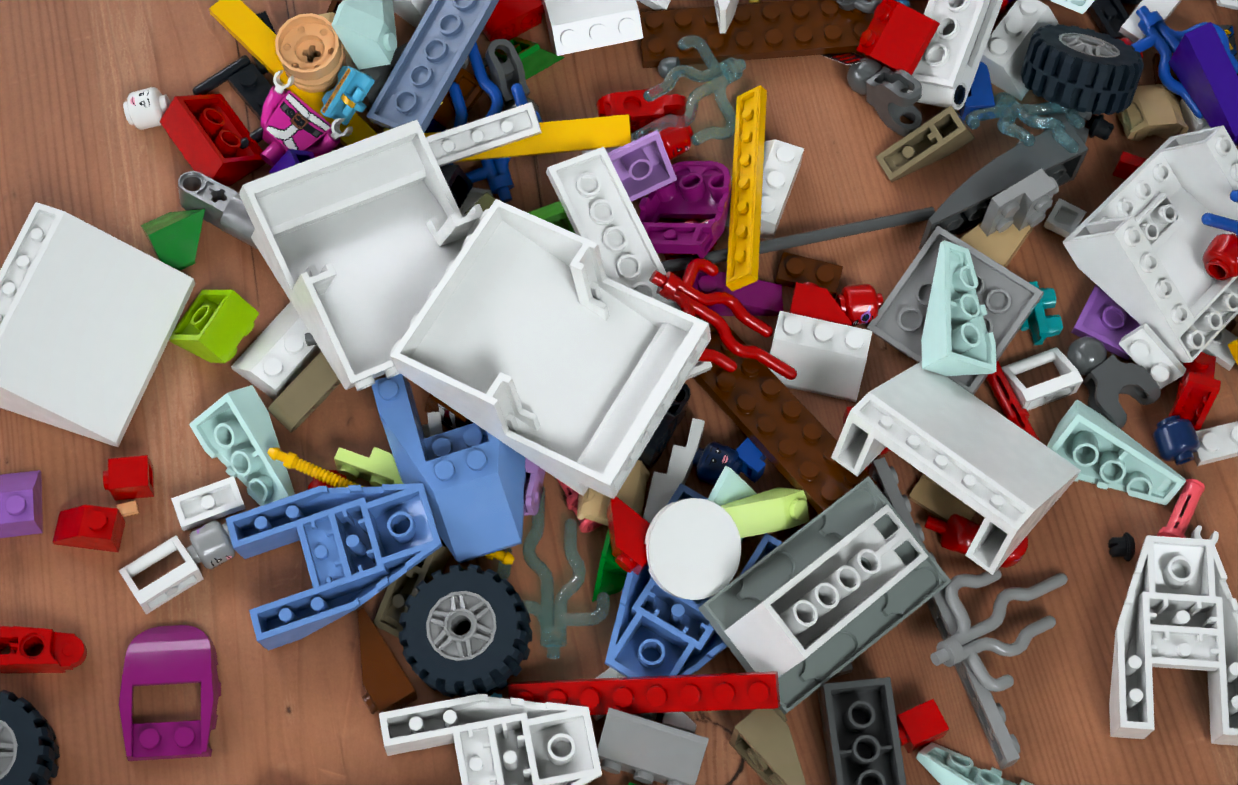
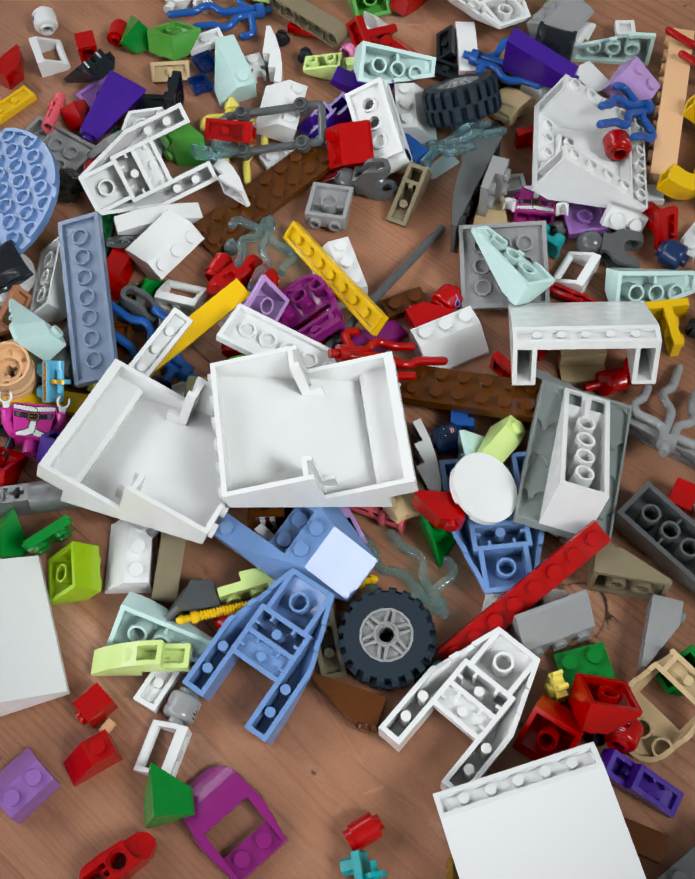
camera: 30 degrees left, 5 degrees down
none -> green plate [22,515,75,556]
none -> yellowish green slope [91,640,193,676]
none -> green slope [144,762,195,829]
none -> white tile [154,279,208,316]
none -> dark grey slope [165,578,221,621]
none -> red brick [204,252,233,282]
none -> light grey plate [305,182,354,232]
none -> white sticker [427,152,460,179]
none -> torso [502,181,569,225]
none -> dark grey hinge [549,221,566,236]
none -> yellow bracket [645,297,690,357]

